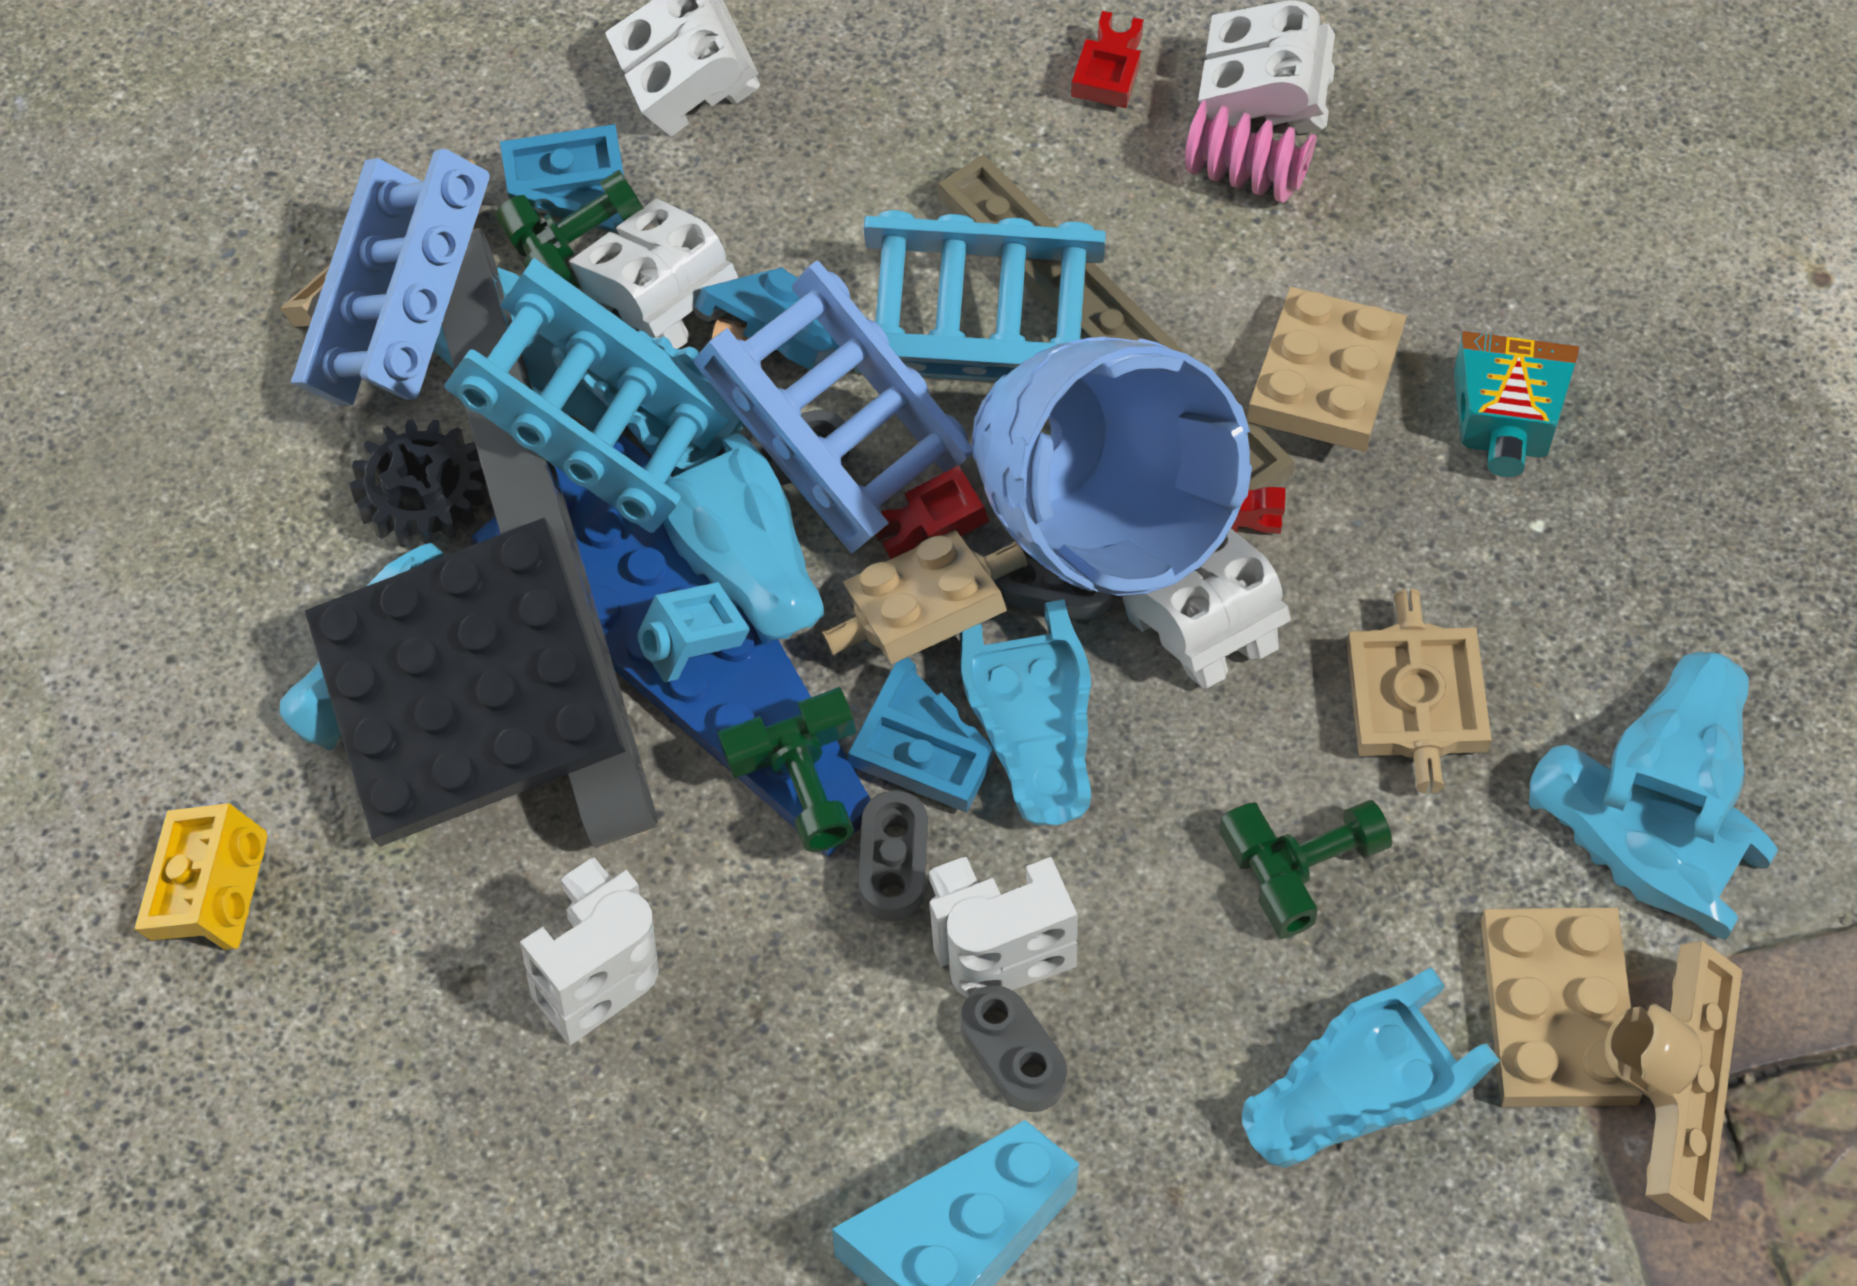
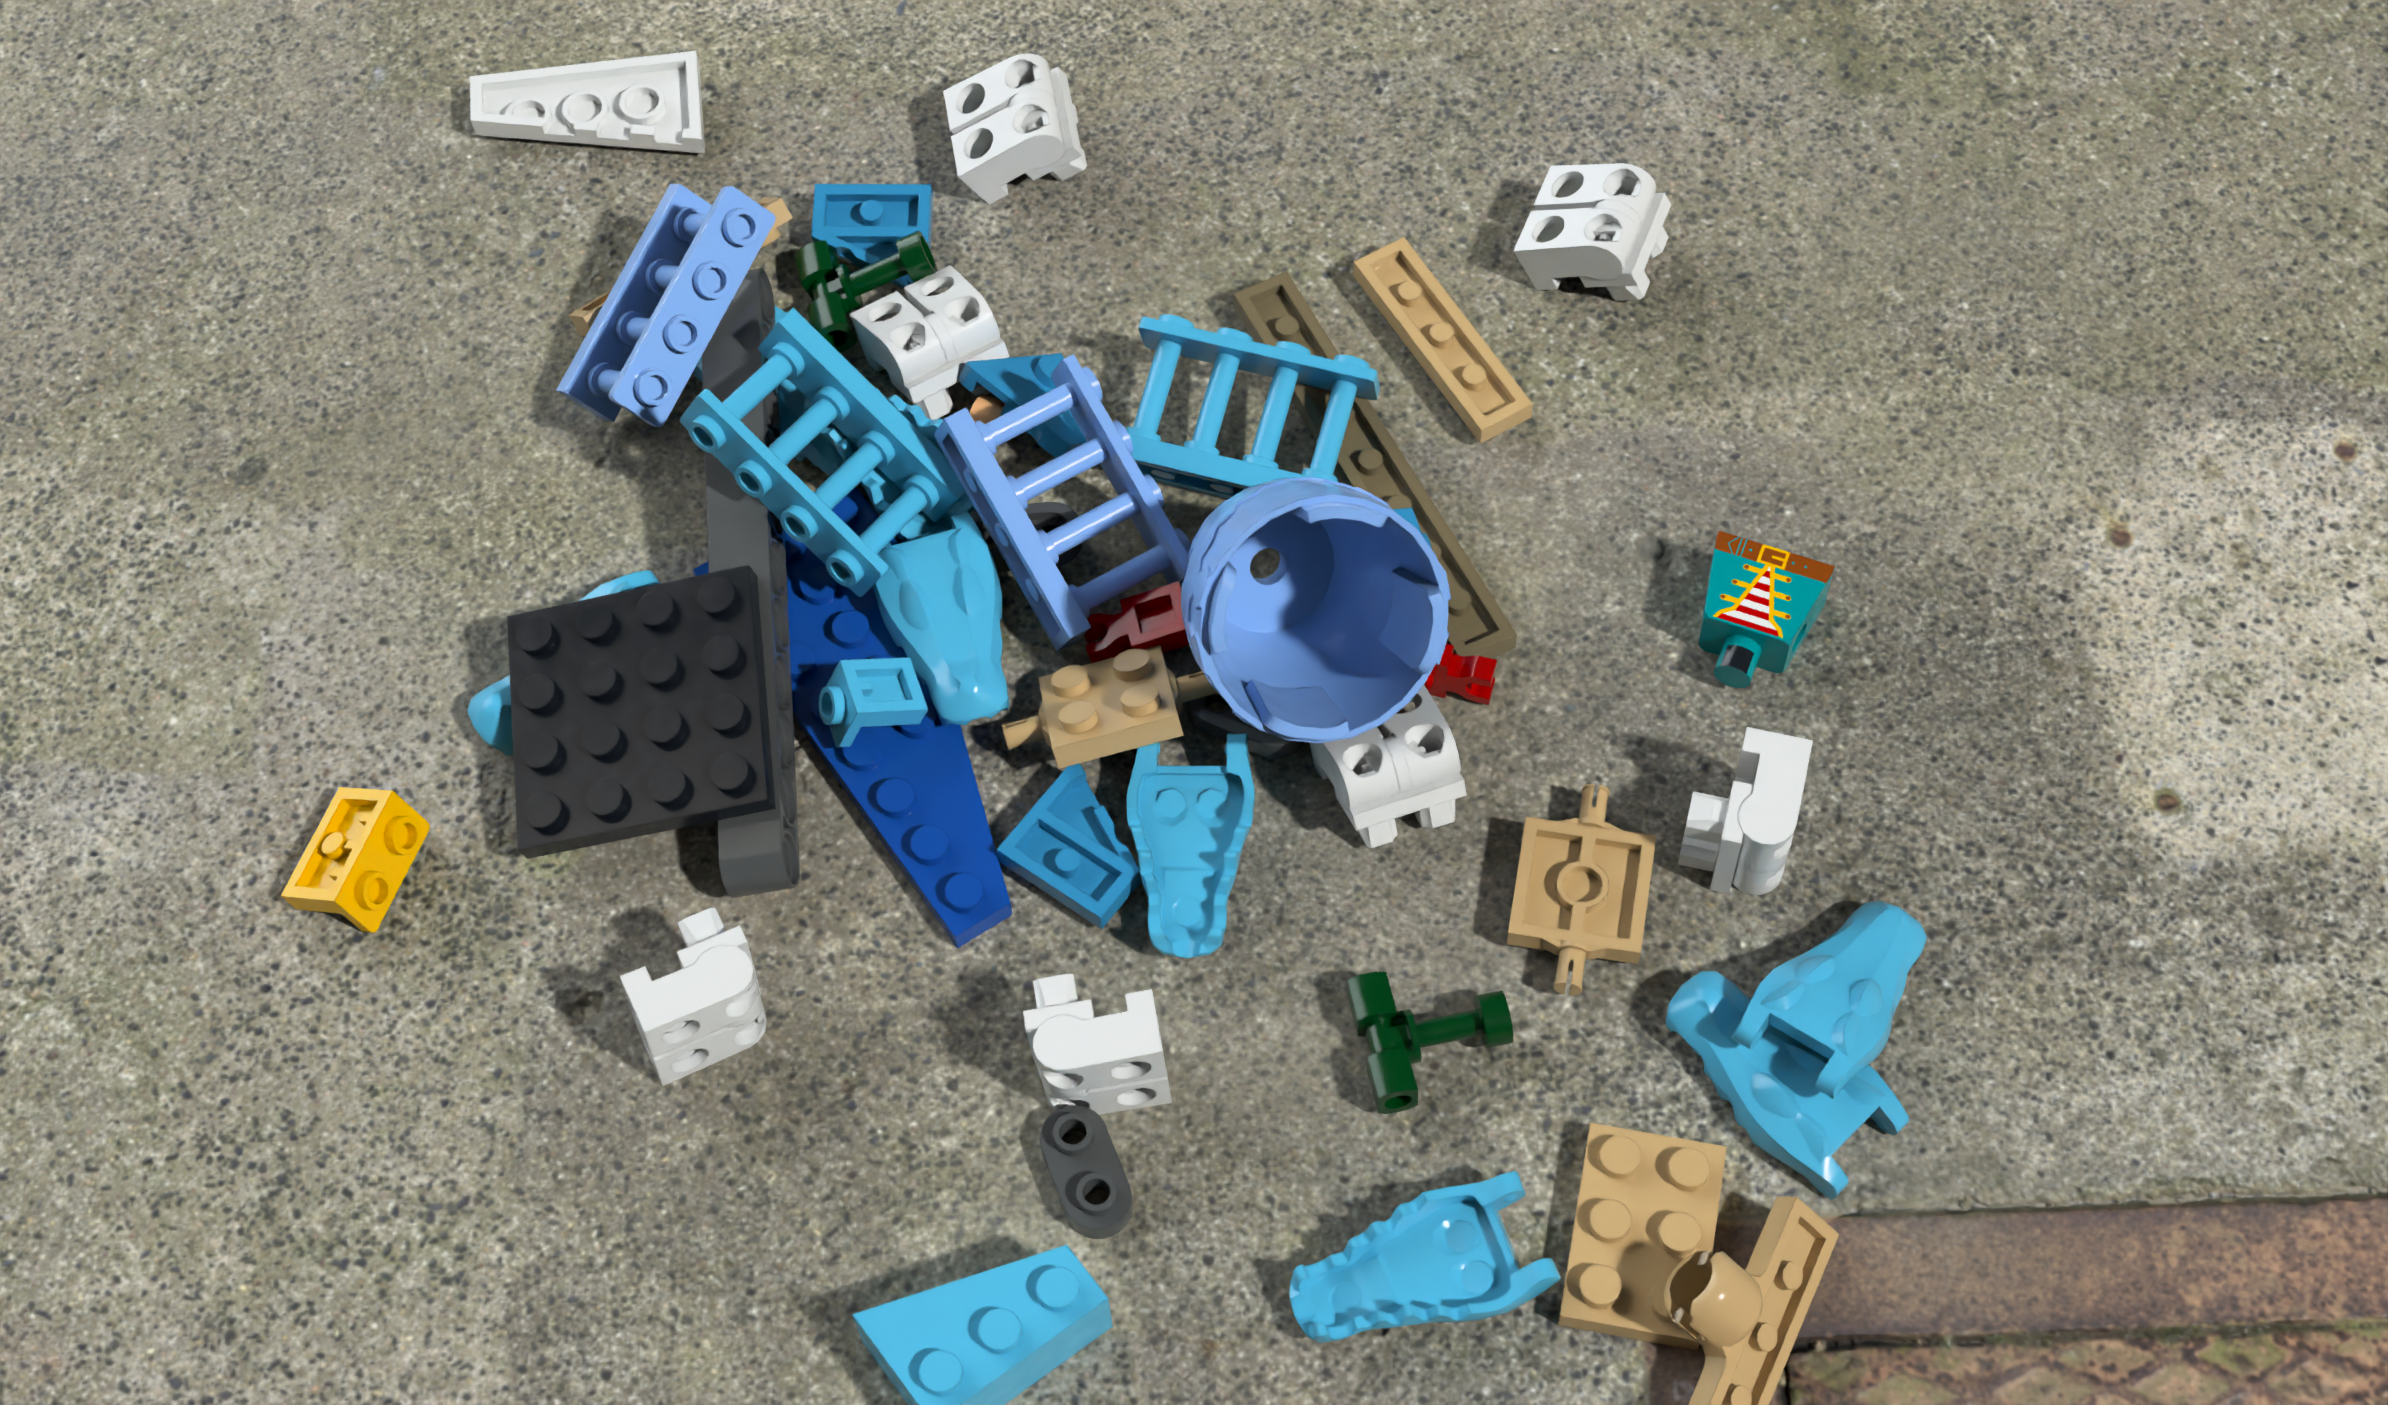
camera: 15 degrees right, 0 degrees up
black gear [350,419,487,547] -> none
dark green bar [717,687,856,852] -> none
dark grey plate [858,790,928,921] -> none
red plate [1071,11,1144,108] -> none
bright pink piece [1185,100,1317,203] -> none
tan plate [1246,286,1407,452] -> none
none -> white wing [470,51,705,153]
none -> tan plate [1353,237,1533,444]
none -> white hips [1678,727,1813,895]

